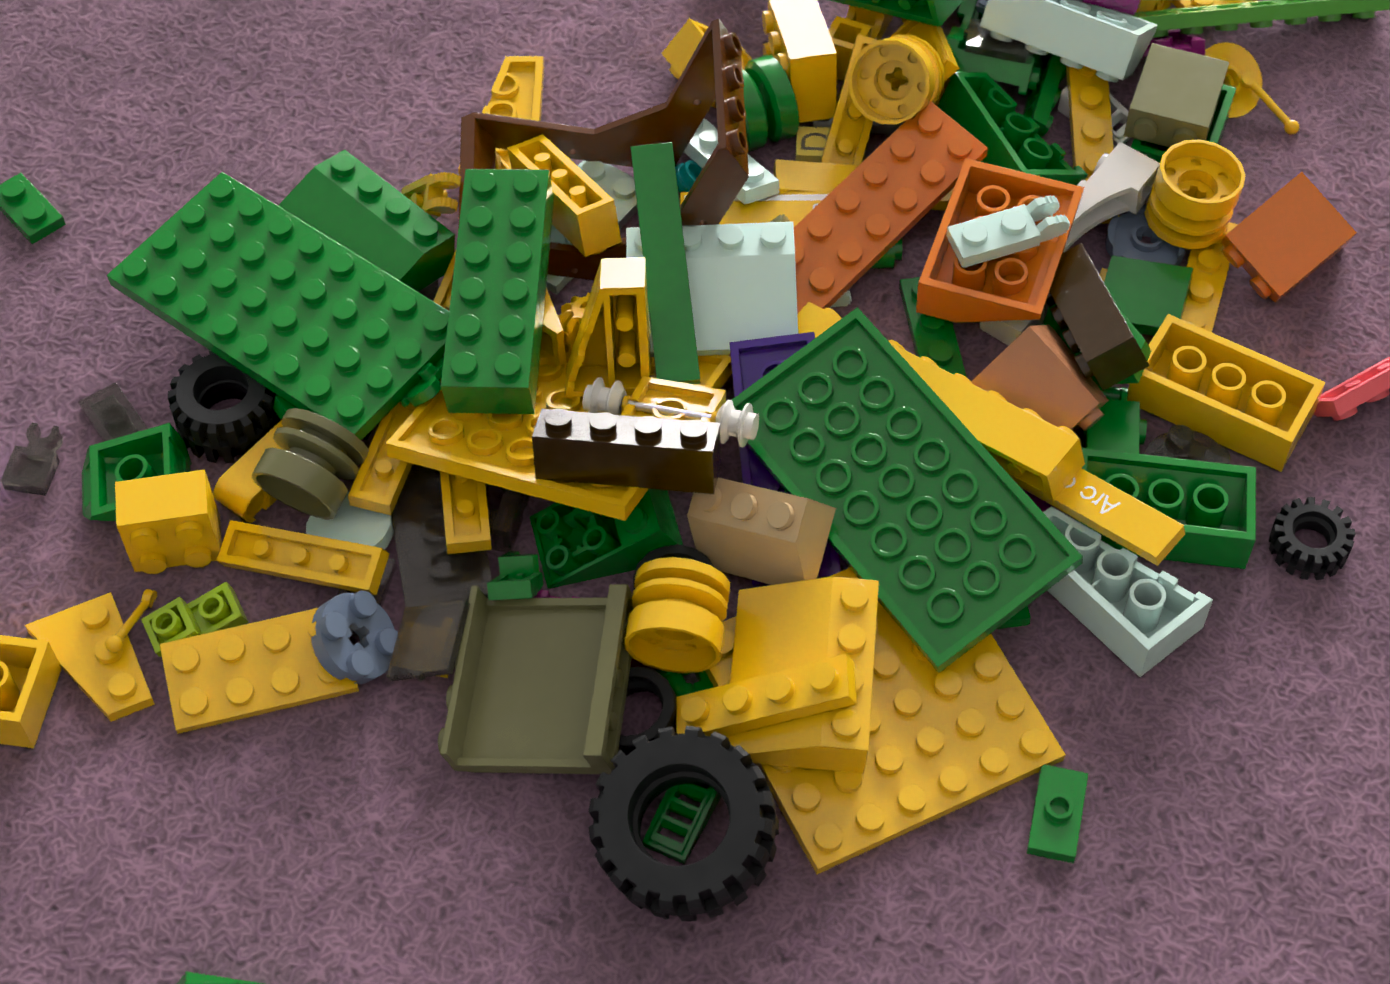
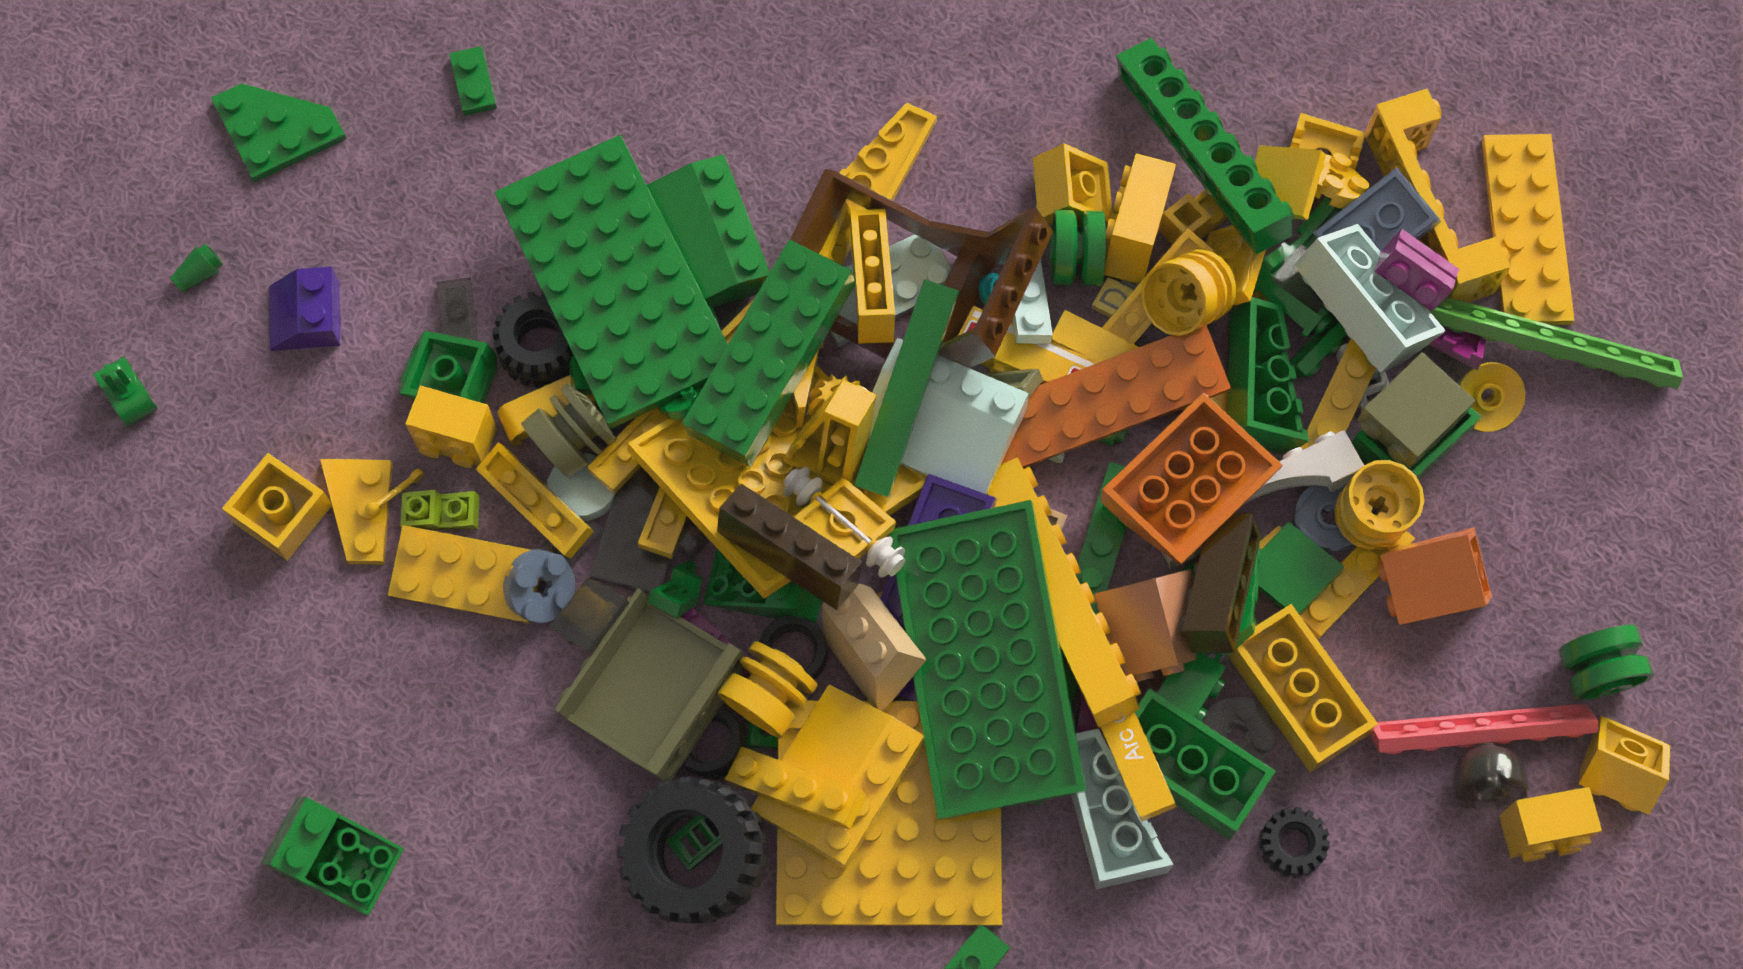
camera: 25 degrees right, 15 degrees up
clear smoke plate [1,423,63,496] -> none
yellow hinge [401,172,461,219] -> none
light aqua hinge [946,195,1070,268] -> none
yellow hinge [1240,71,1299,135] -> none

